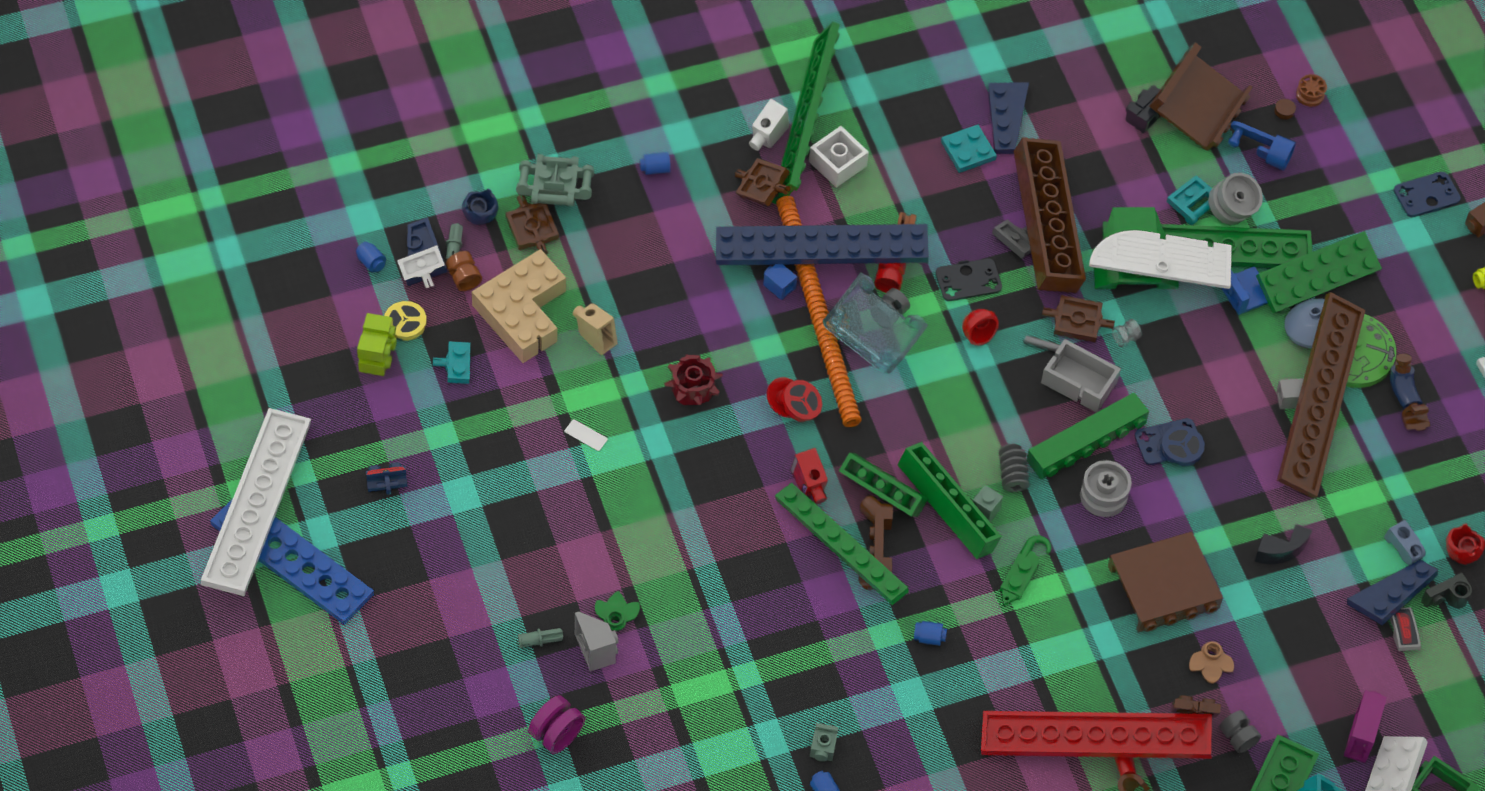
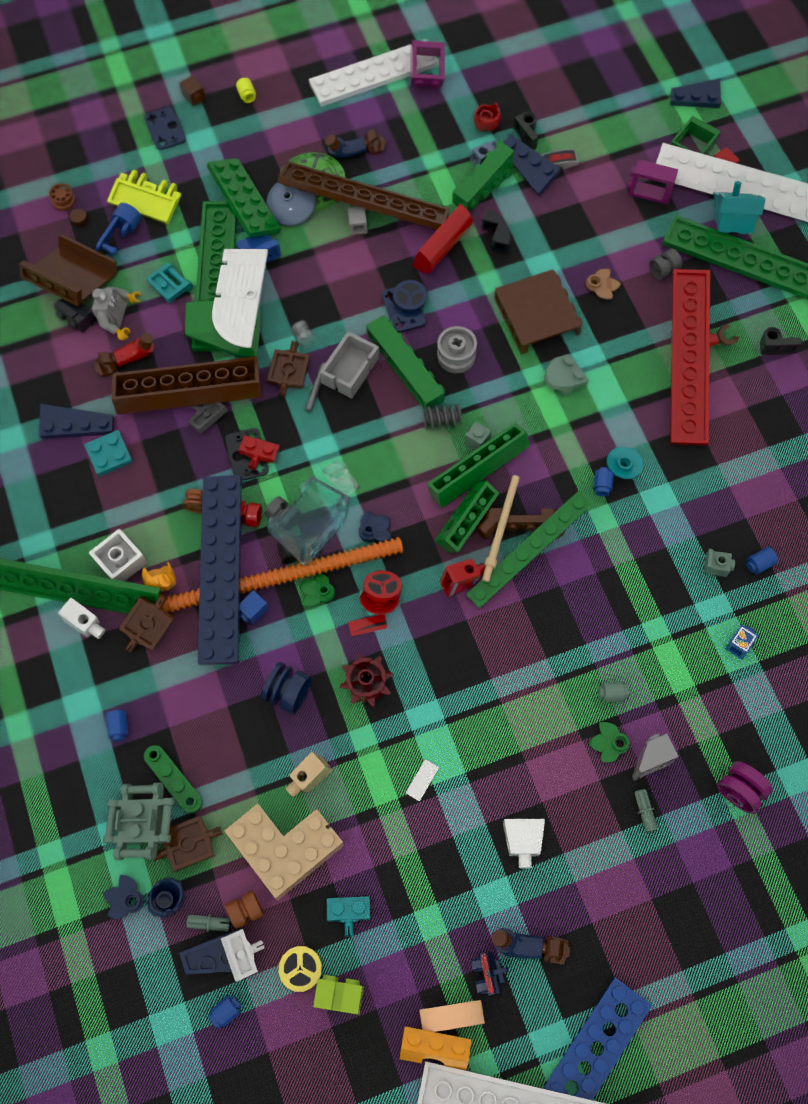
camera: 85 degrees left, 10 degrees up
red hat [962,309,999,346] -> none
green plate [1000,535,1052,606] -> none
reddish brown plate [1171,695,1221,718] -> none
light grey wheel [1208,172,1263,225] -> none
none -> light grey torso [92,287,141,341]
none -> piece [94,332,154,377]
none -> dark blue plate [103,875,144,919]
none -> neon yellow hinge [107,170,182,225]
none -> light orange hair [142,562,176,592]
none -> green plate [144,745,203,814]
none -> red plate [239,435,280,470]
none -> dark blue wheel [261,662,312,715]
none -> green plate [299,574,335,607]
none -> clear slope [322,460,359,498]
none -> red sticker [348,614,388,636]
none -> dark blue plate [359,511,392,542]
none -> light orange arch [400,1027,471,1071]
none -> red brick [412,204,473,274]
none -> light nougat brick [420,1000,485,1032]
none -> green wedge [452,140,514,211]
none -> tan bar [482,475,520,582]
none -> piece [492,928,570,965]
none -> white torso [503,819,545,869]
none -> sand green slope [544,354,589,395]
none -> sand green brick [597,681,629,703]
none -> teal dish [607,447,643,479]
none -> blue brick [725,624,759,659]

